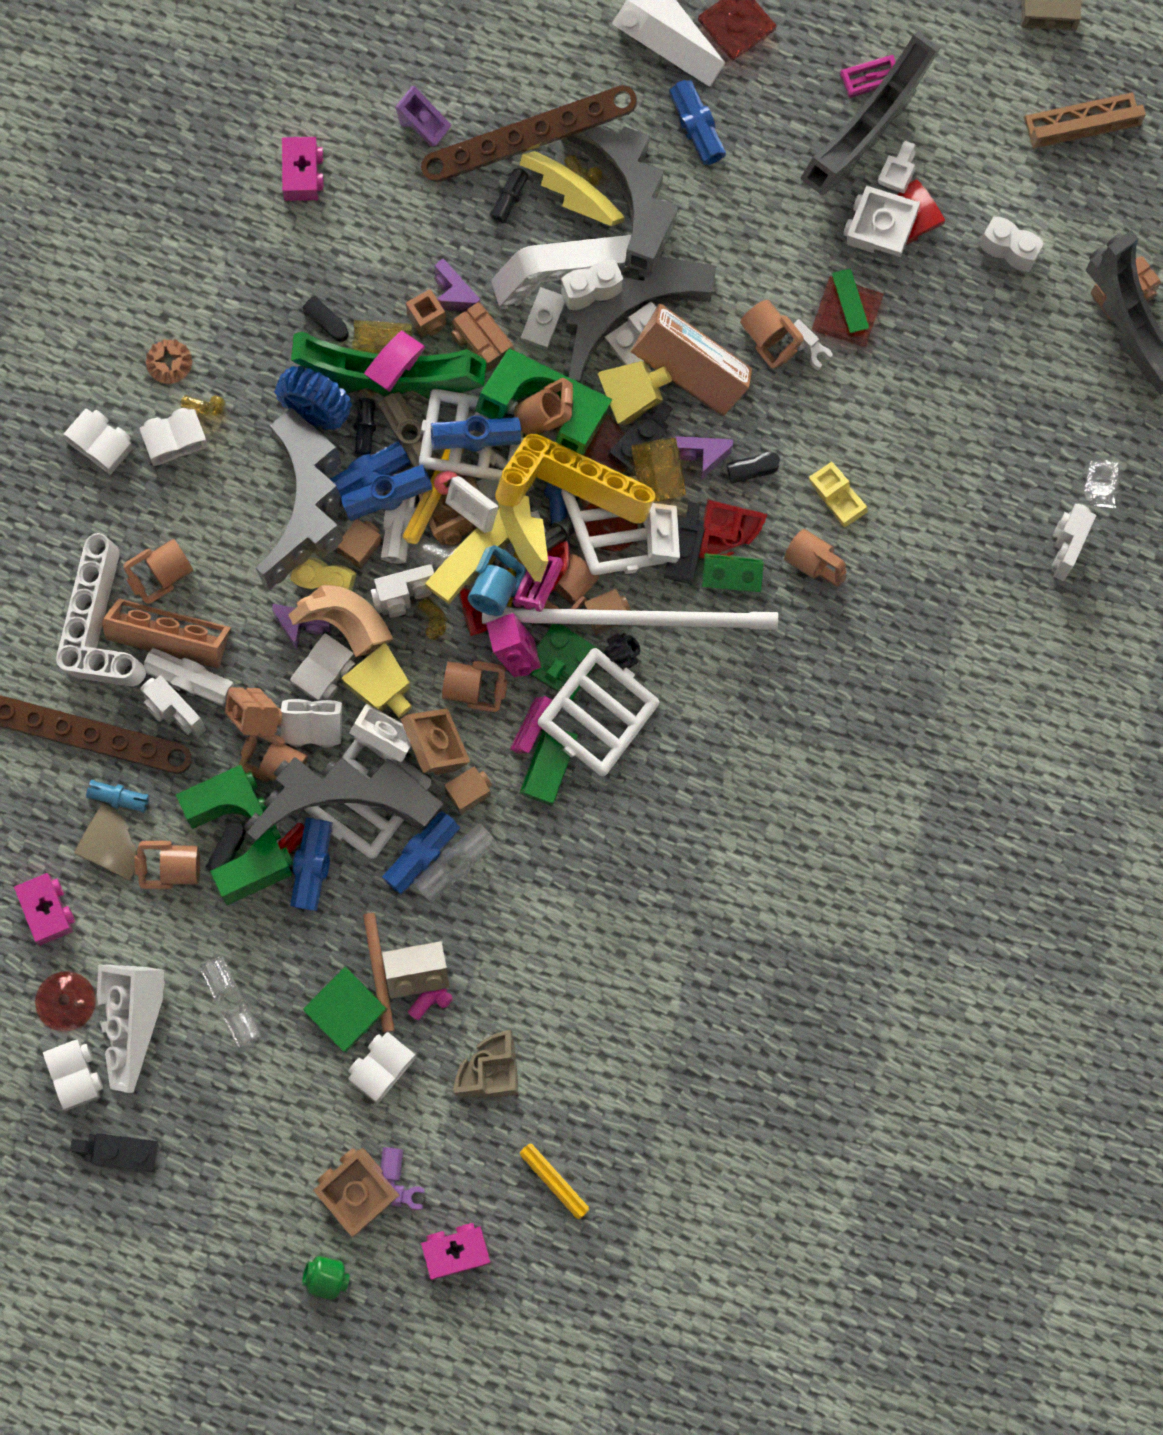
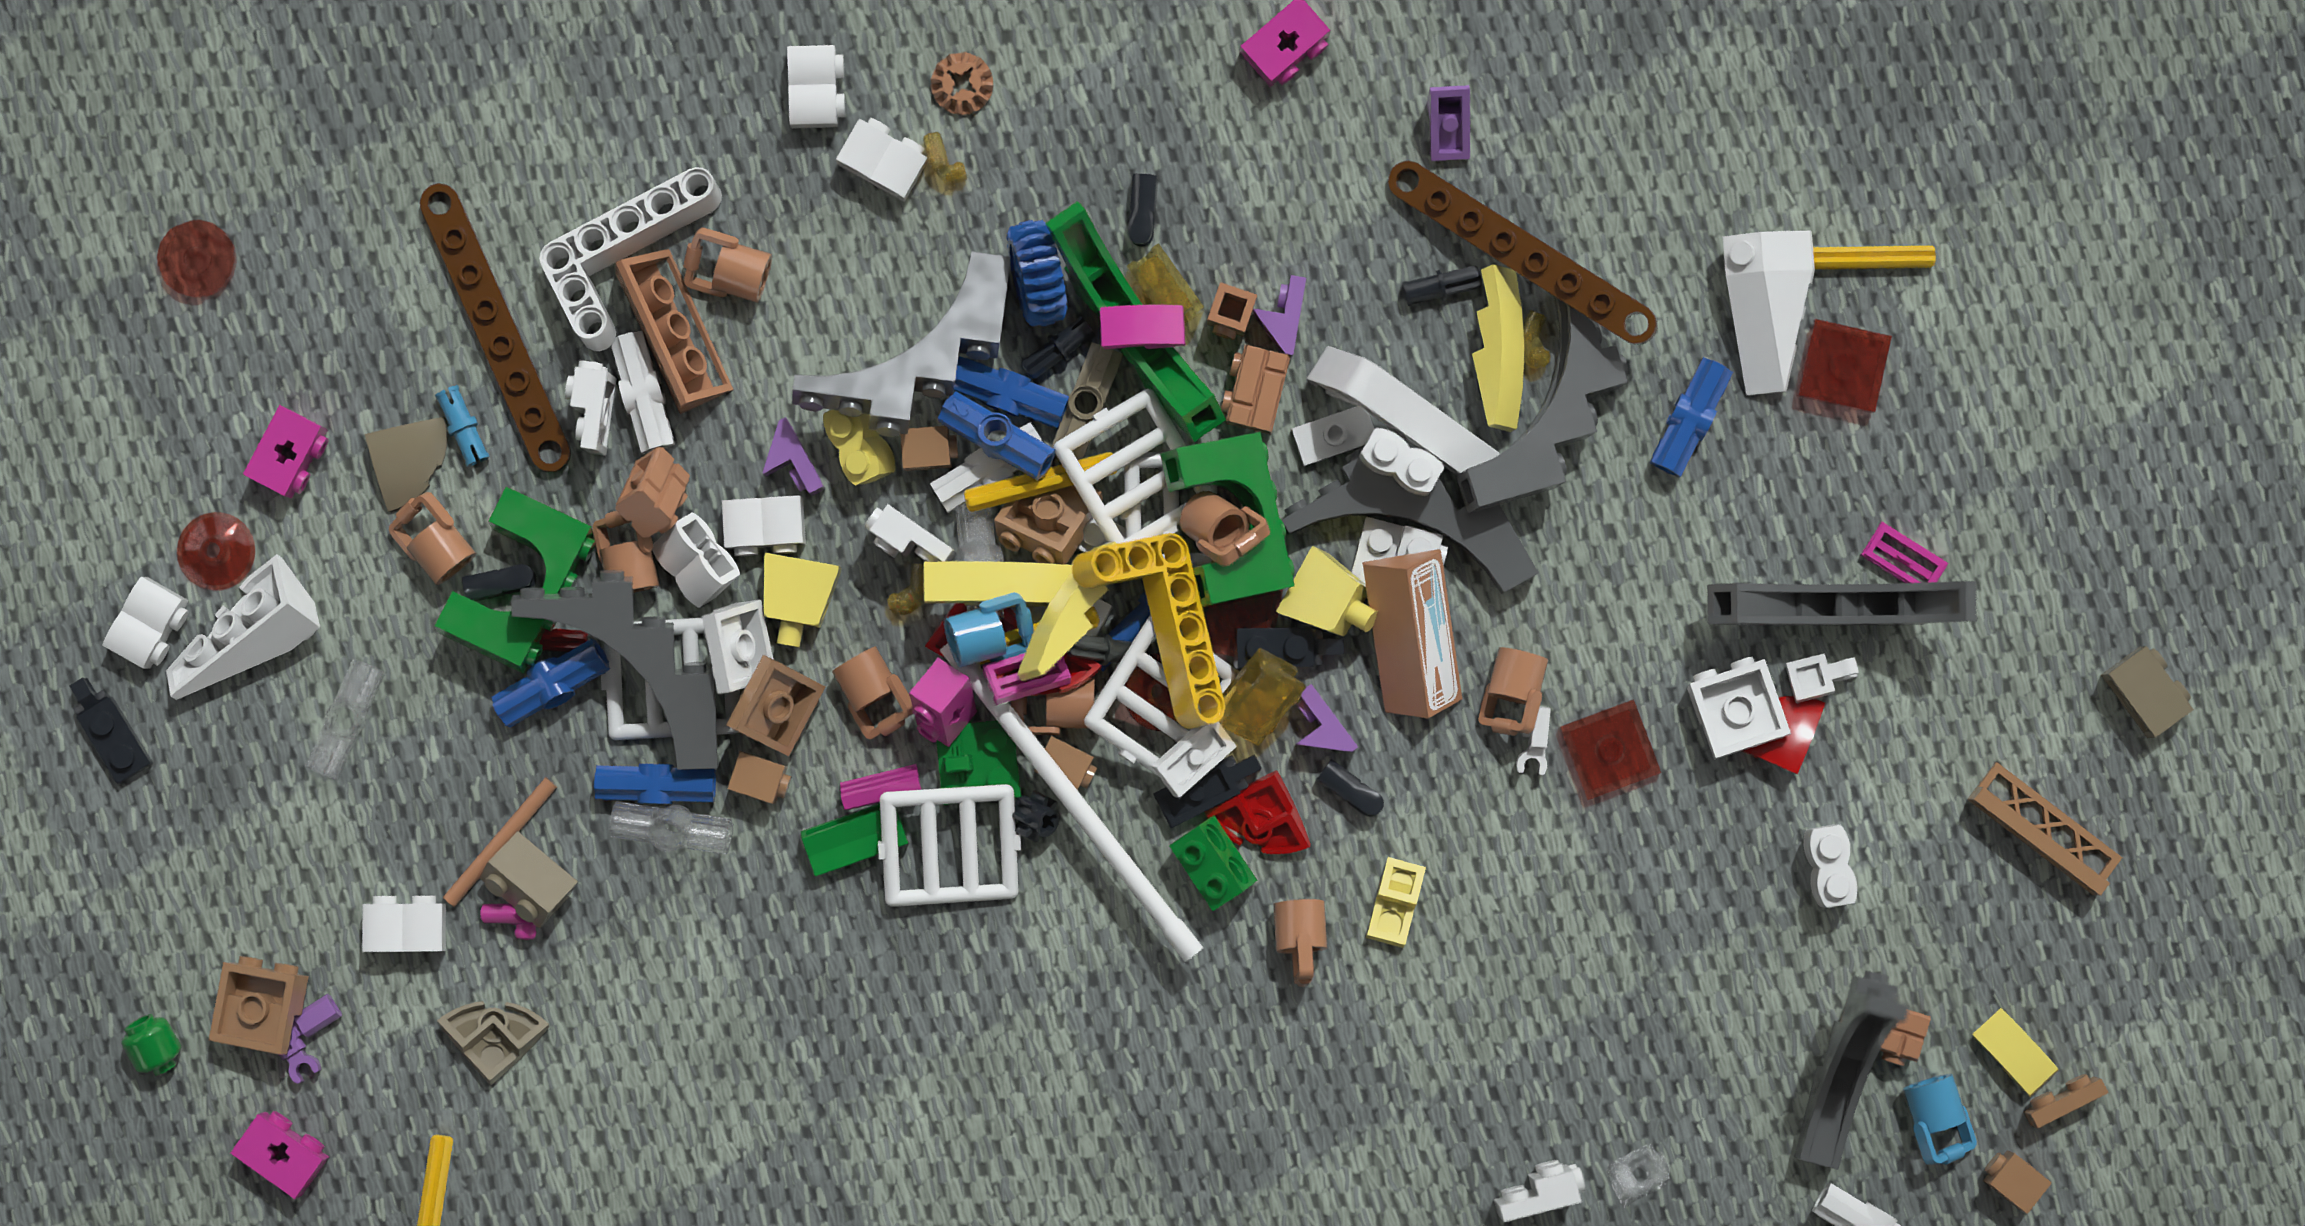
camera: 55 degrees right, 10 degrees up
light nougat arch [288,585,393,657] -> none
green tile [303,967,388,1052] -> none
blue piece [430,415,521,452] -> none
coral hinge [434,471,457,495] -> none
white plate [445,476,499,533] -> none
green sticker [832,268,869,333] -> none

